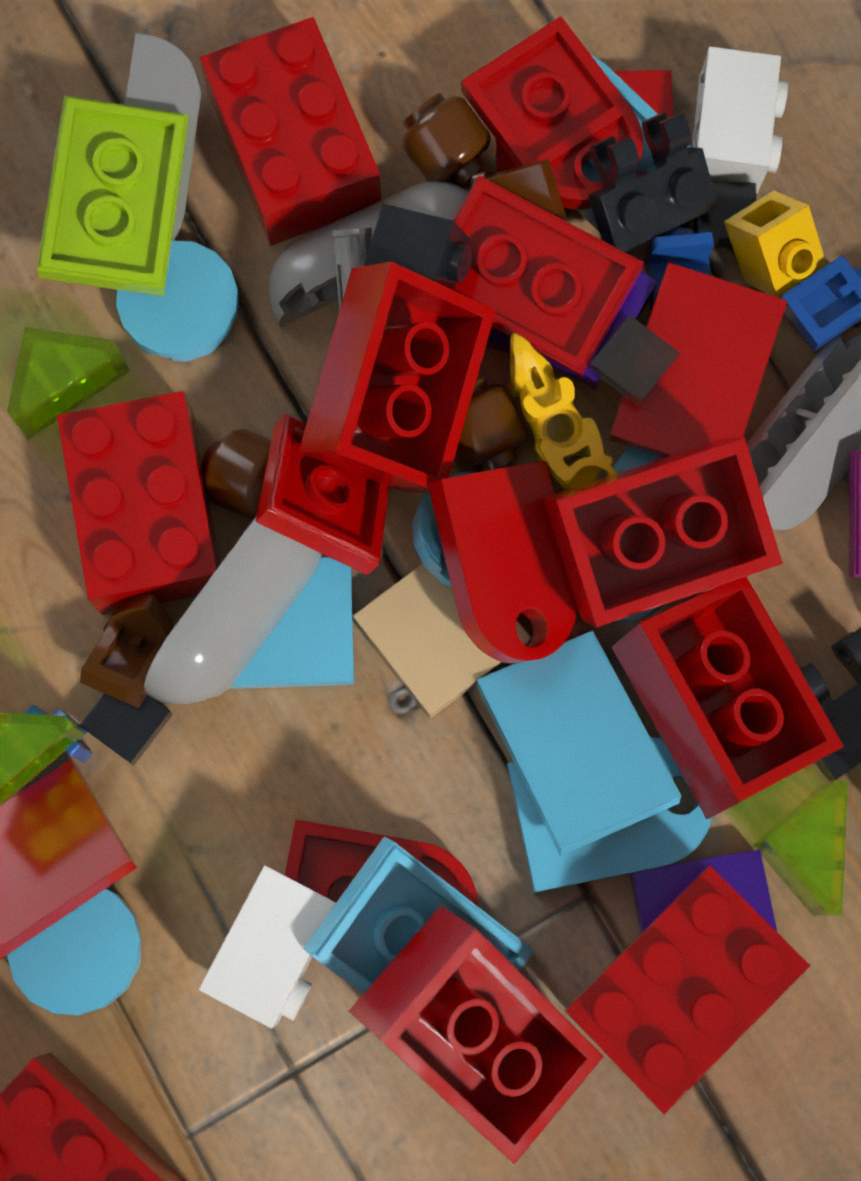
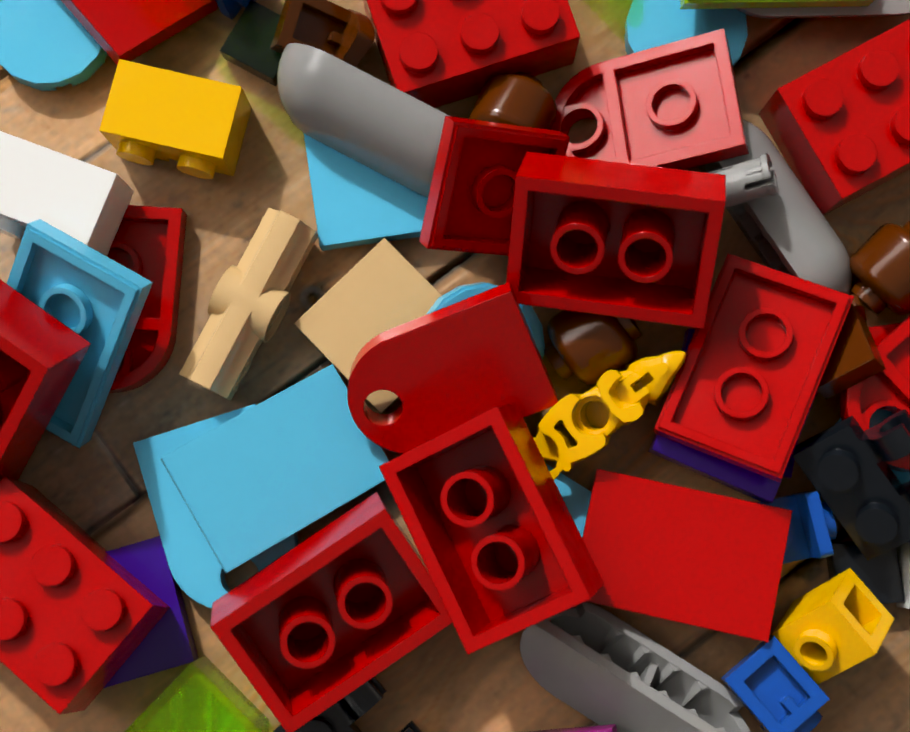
camera: 85 degrees right, 5 degrees up
black brick [364,204,472,290] -> none
clear smoke tile [589,315,680,407] -> none
none -> yellow piece [99,59,252,179]
none -> tan piece [179,208,318,401]
none -> tile [551,28,749,170]

